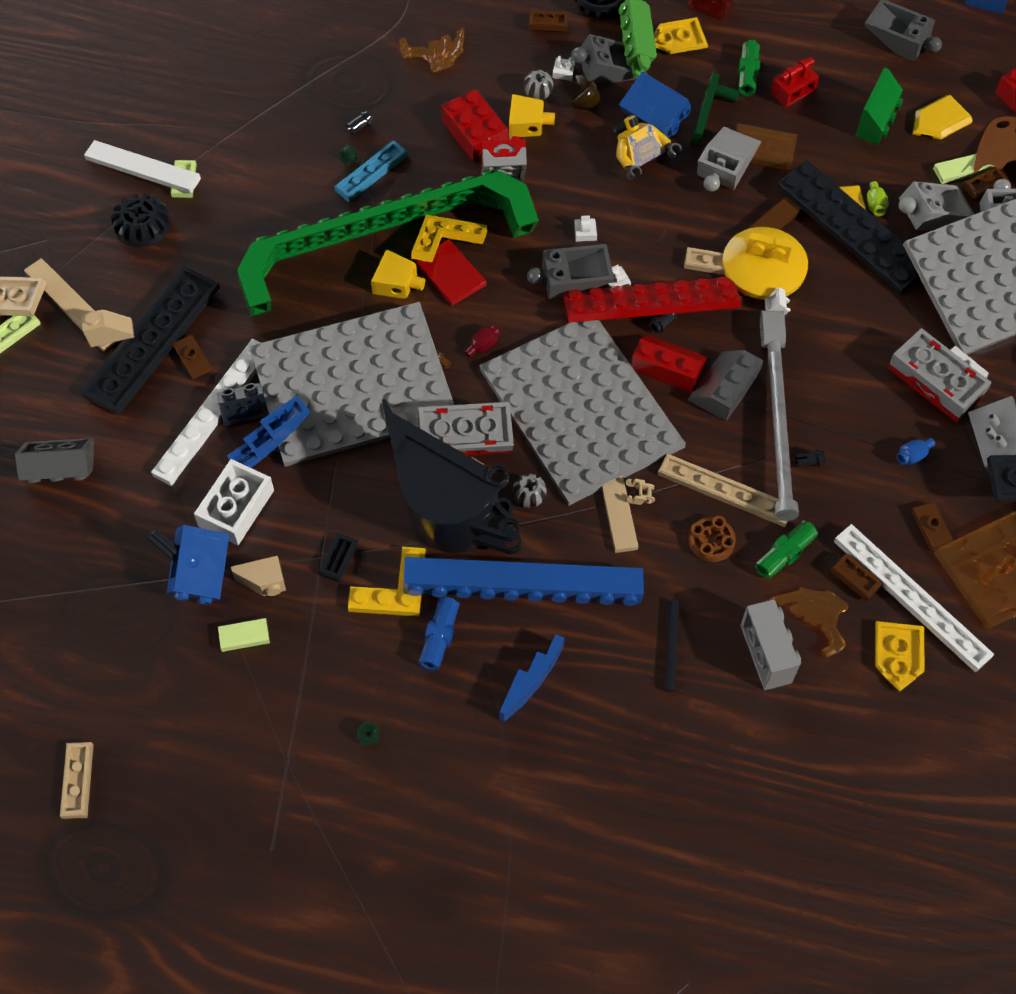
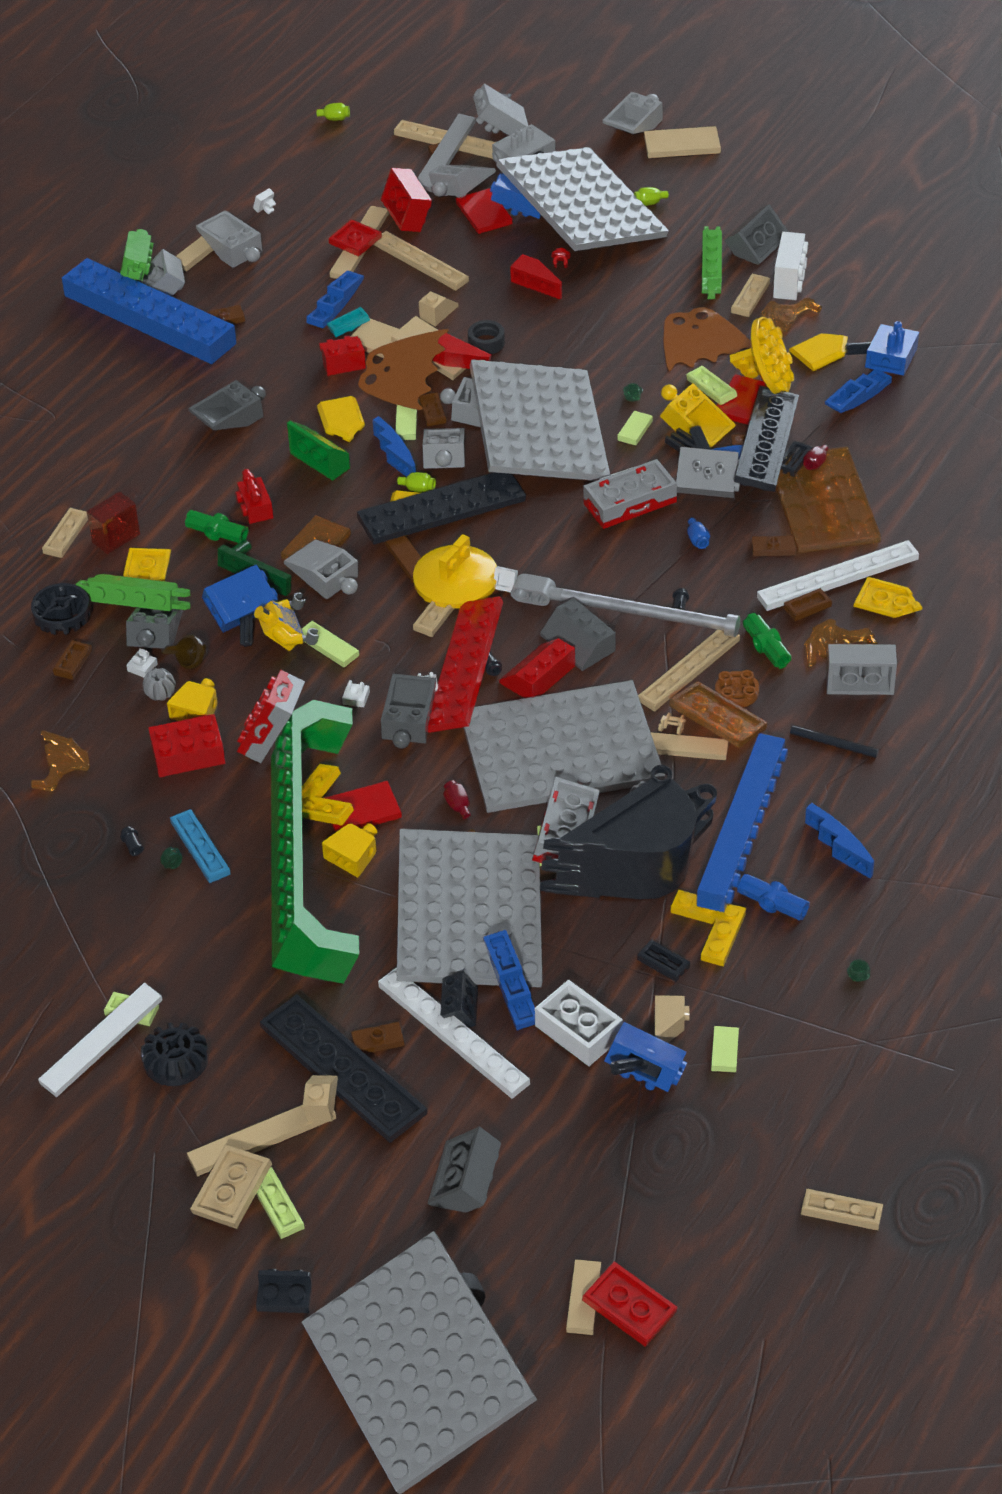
camera: 70 degrees left, 15 degrees down
none -> yellowish green tile [302,621,359,667]
none -> blue slope [373,416,416,477]
none -> clear orange plate [669,681,768,748]

